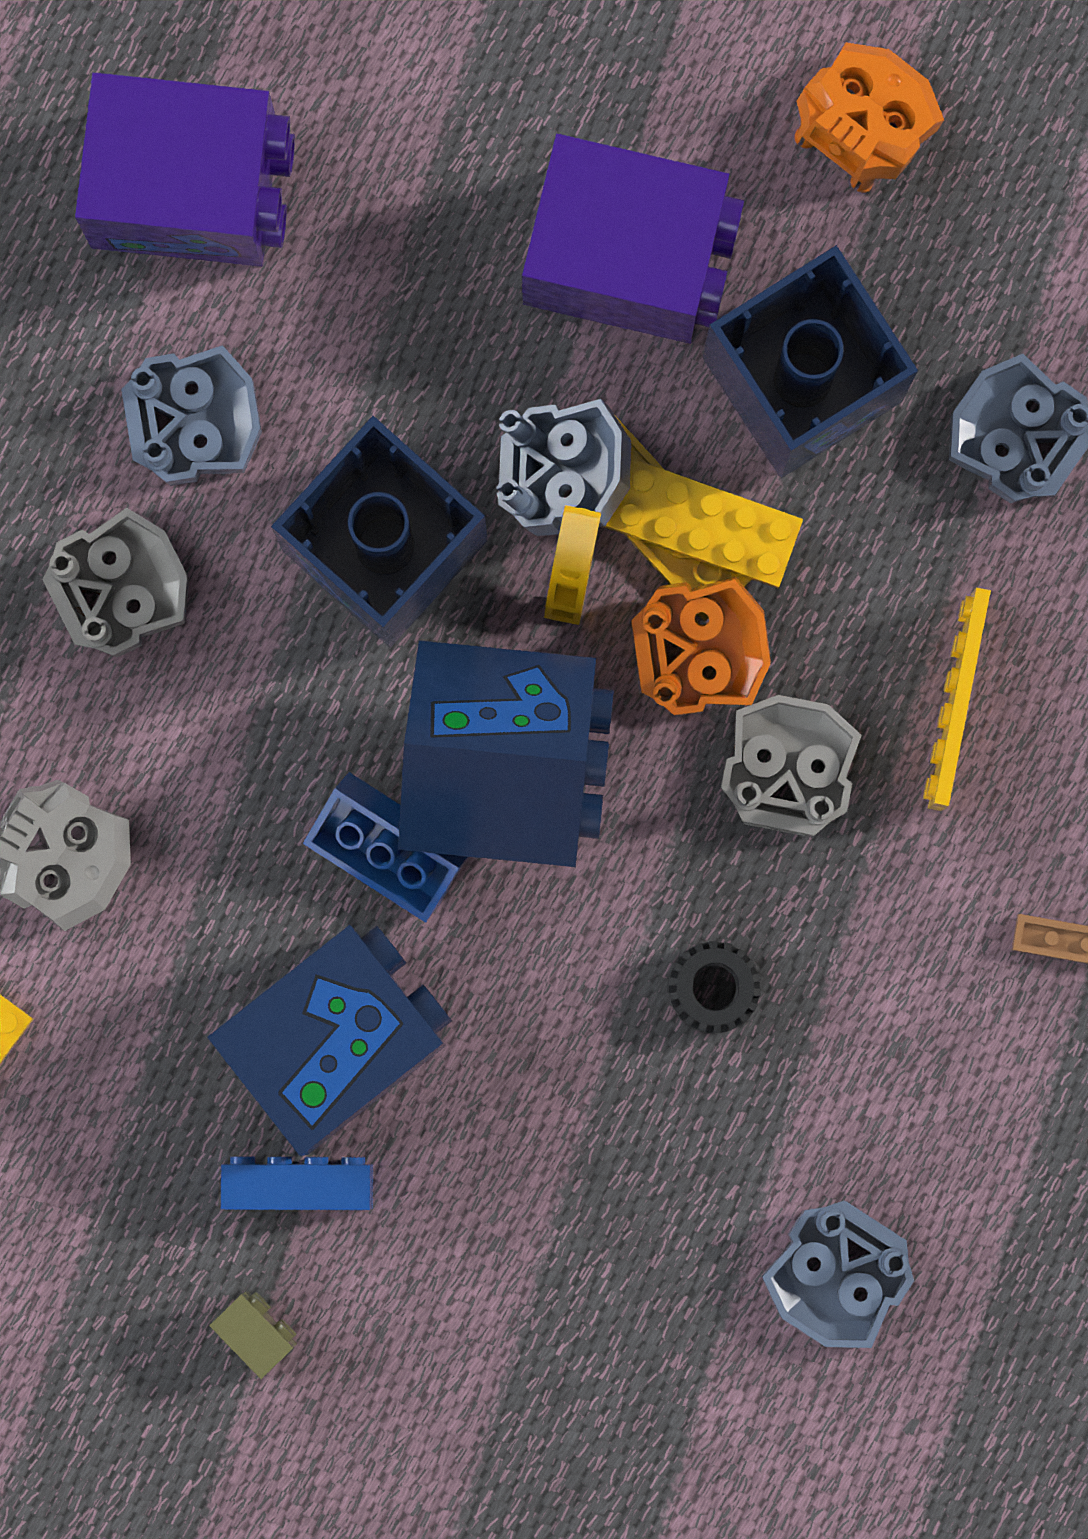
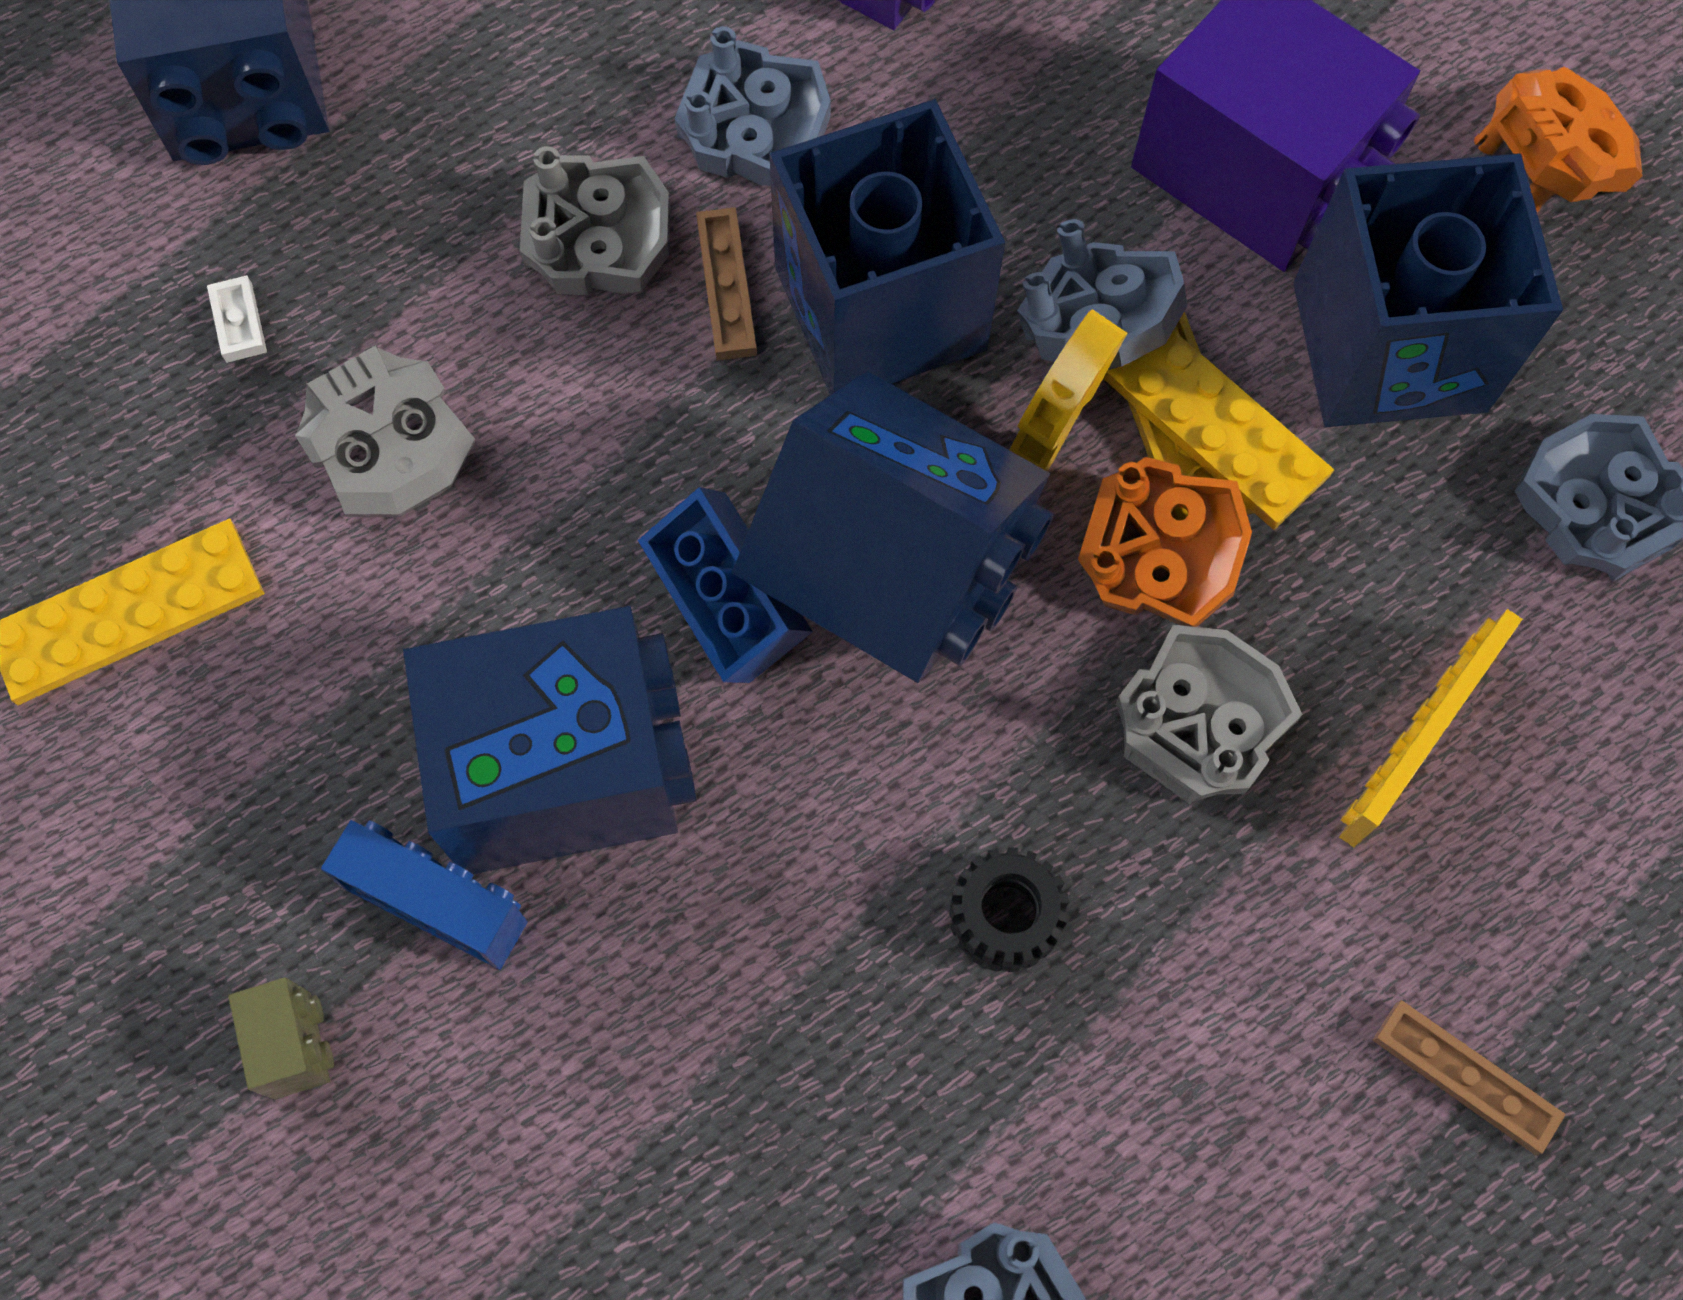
camera: 25 degrees right, 15 degrees down
none -> medium nougat plate [696,207,757,361]

